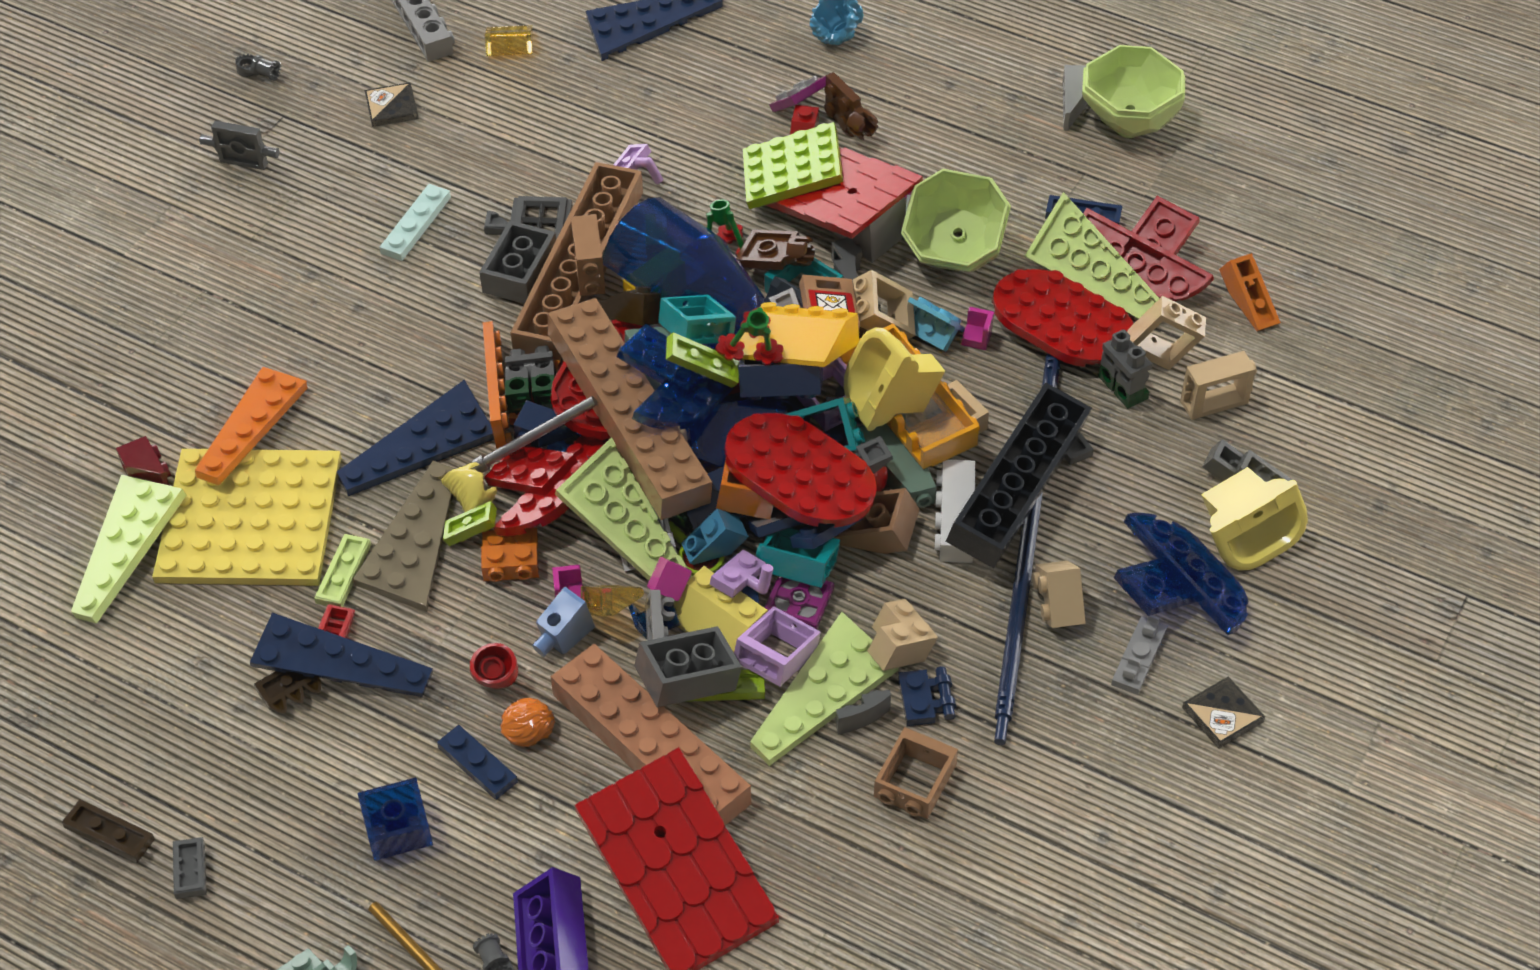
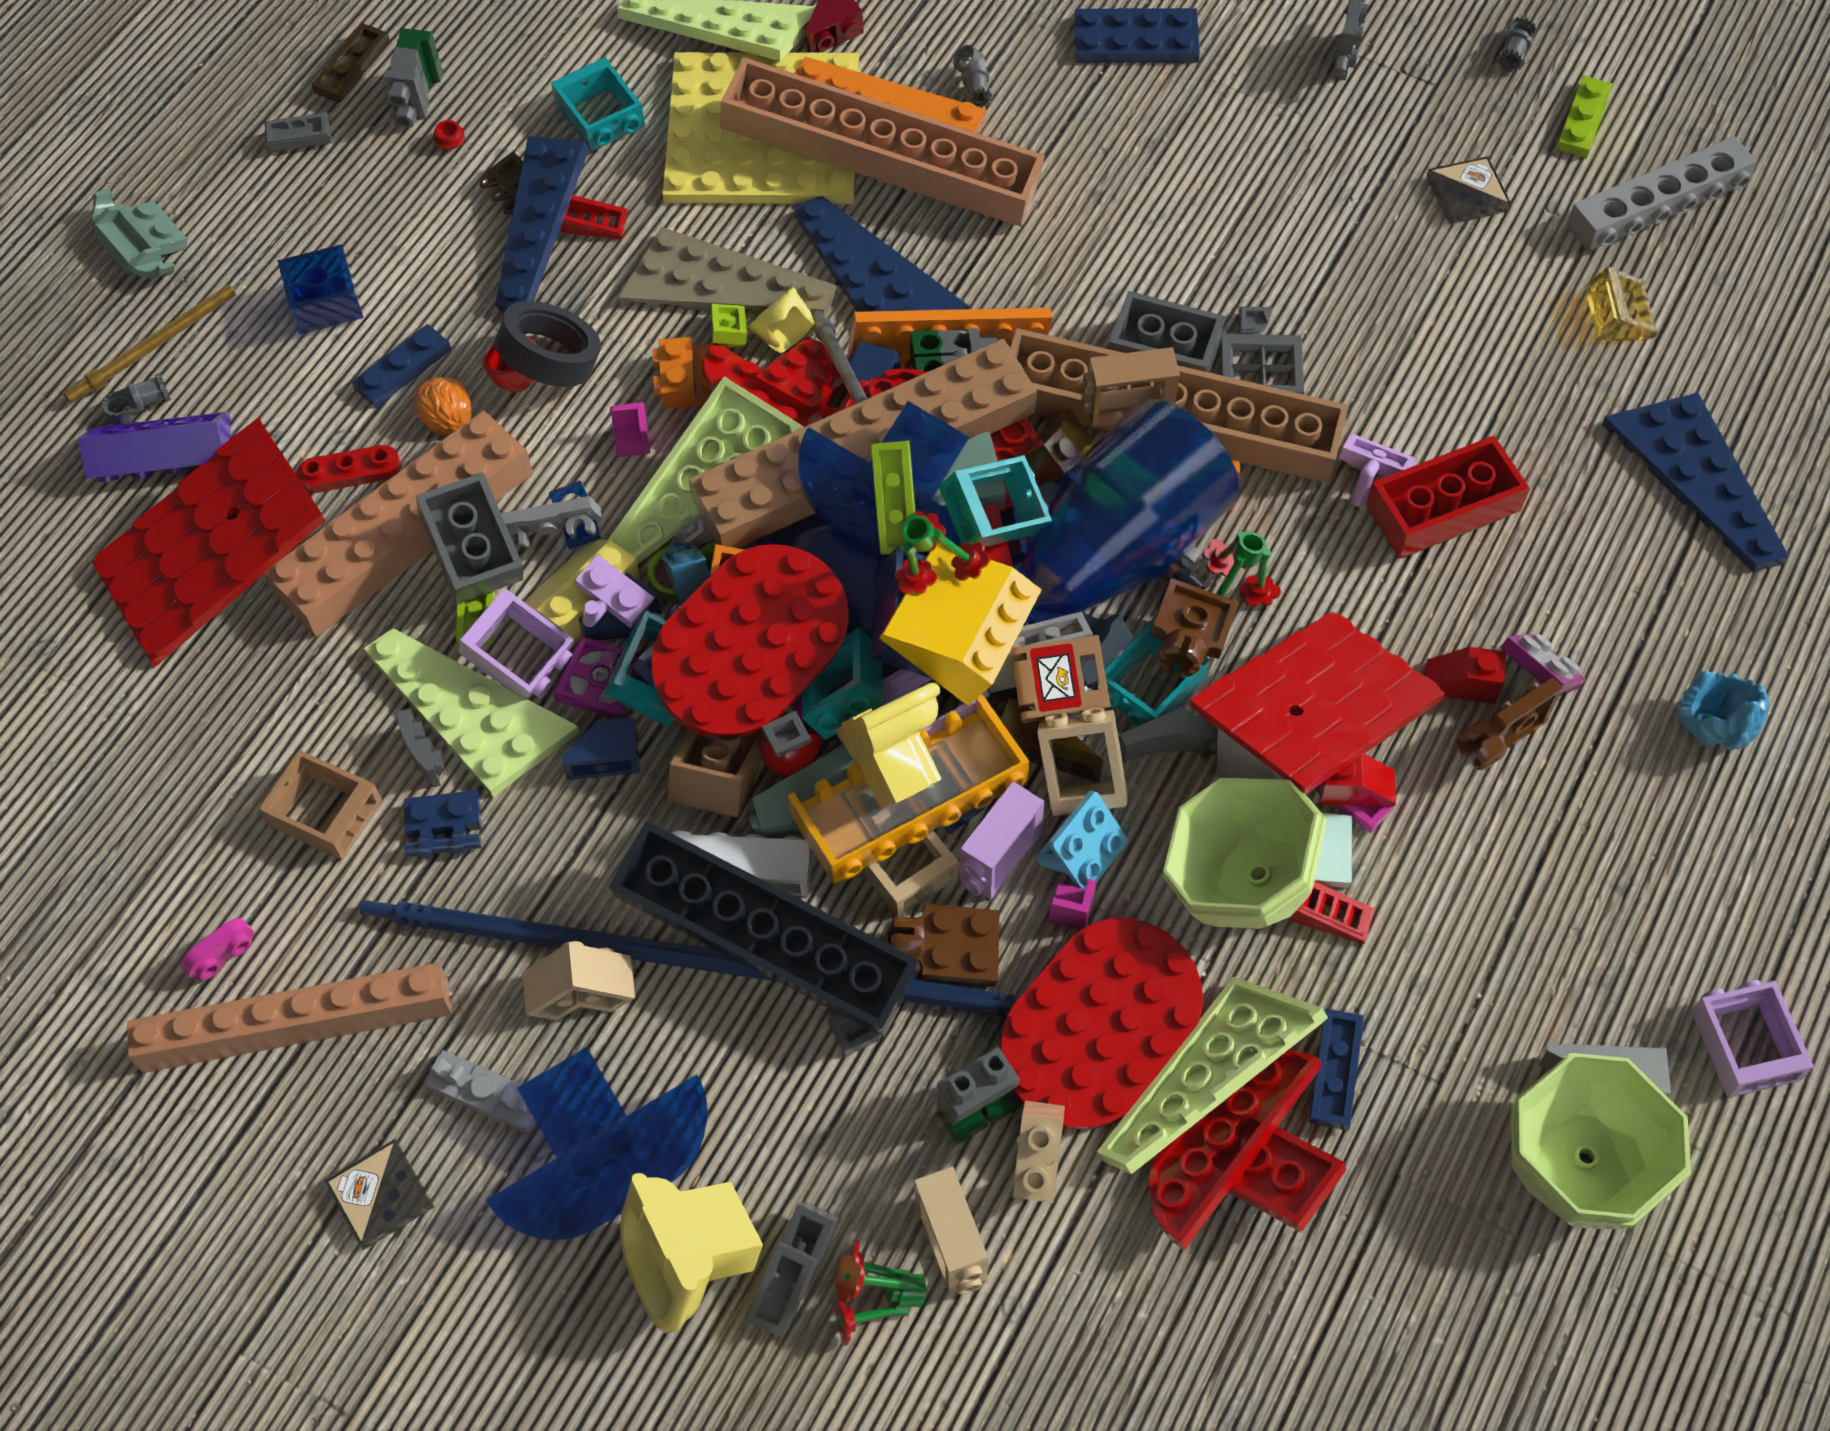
camera: 90 degrees right, 10 degrees up
yellowish green tile [314,534,371,607] -> none
light aqua plate [379,184,451,261] -> none
medium blue torso [532,587,595,657] -> none
clear yellow tile [581,585,644,616] -> none
dark pink panel [647,556,692,601] -> none
lime plate [743,122,843,210] -> none
tan brick [867,599,938,671] -> none
orange slope [1219,253,1281,332] -> none
none -> nougat brick [127,962,452,1073]
none -> dark pink plate [181,918,254,980]
none -> red plate [296,445,401,493]
none -> dark grey hips [383,28,444,127]
none -> red plate [433,120,465,150]
none -> black tyre [495,301,601,387]
none -> teal window [551,57,645,152]
none -> dark blue slope [562,716,640,780]
none -> nougat brick [720,57,1045,227]
none -> plant [834,1240,926,1346]
none -> reddish brown plate [887,903,1000,987]
none -> dark grey connector [953,45,992,108]
none -> lavender window [960,782,1044,900]
none -> dark blue plate [1075,8,1200,63]
none -> red brick [1366,435,1530,559]
none -> lime plate [1556,75,1613,159]
none -> lavender window [1691,980,1814,1098]

